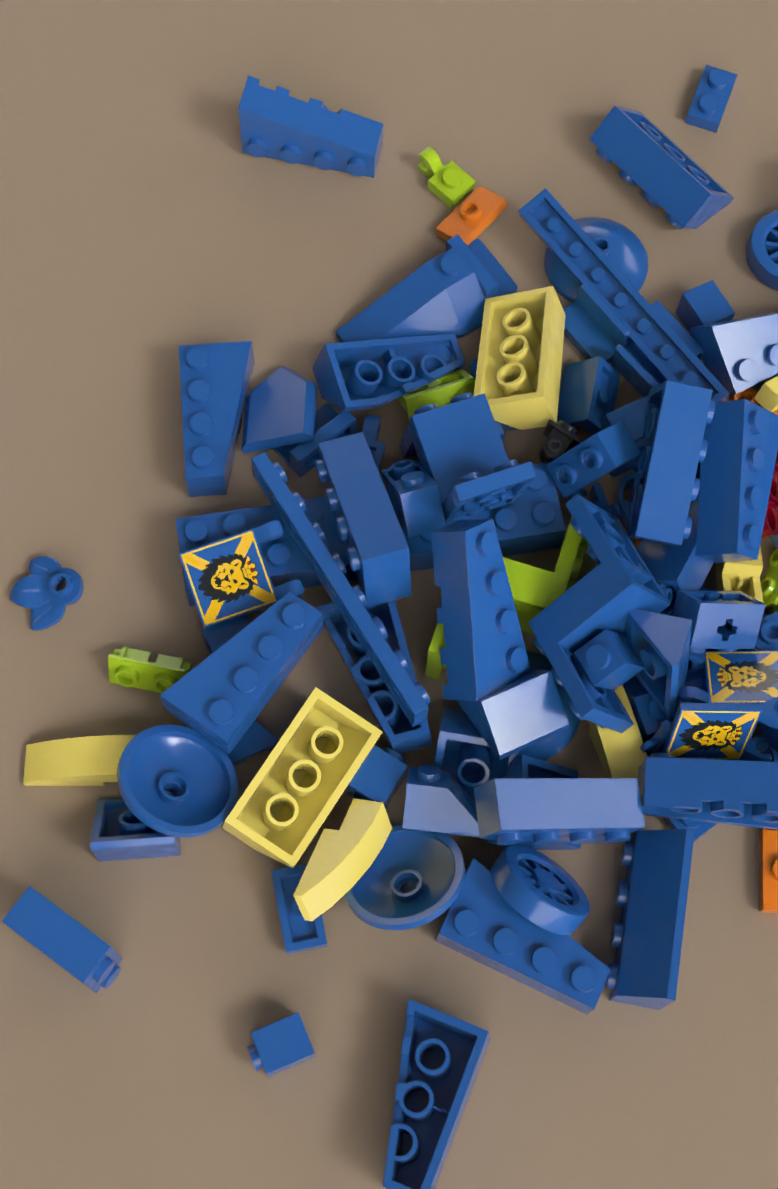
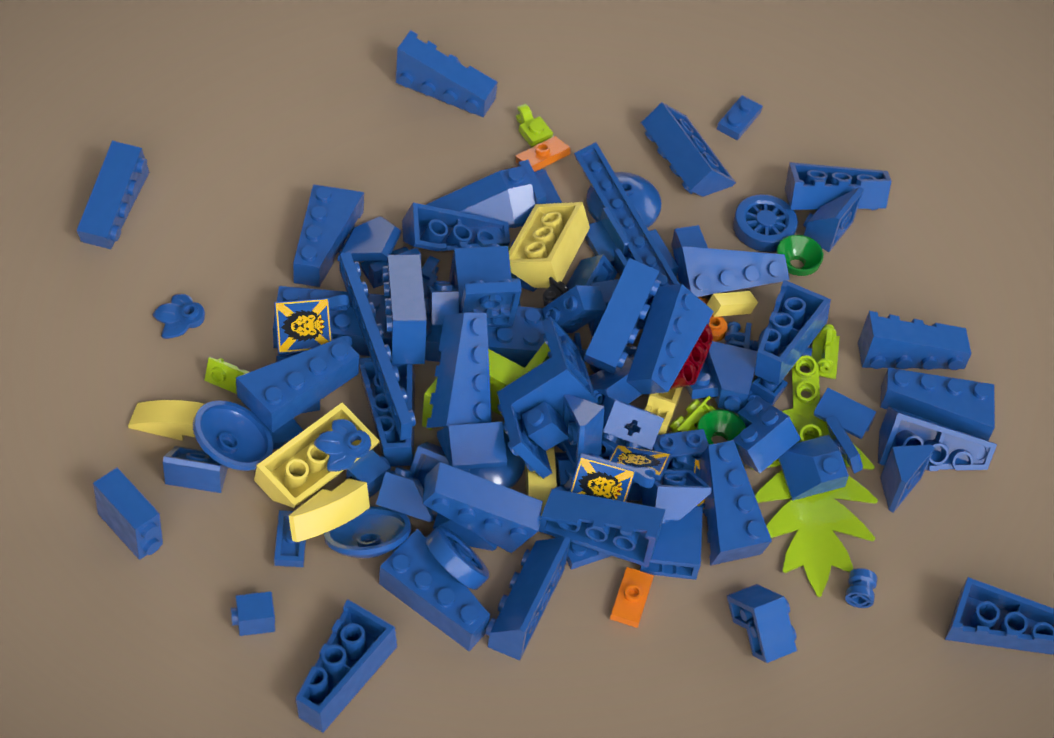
camera: 10 degrees right, 15 degrees down
none -> blue plate [314,419,371,472]

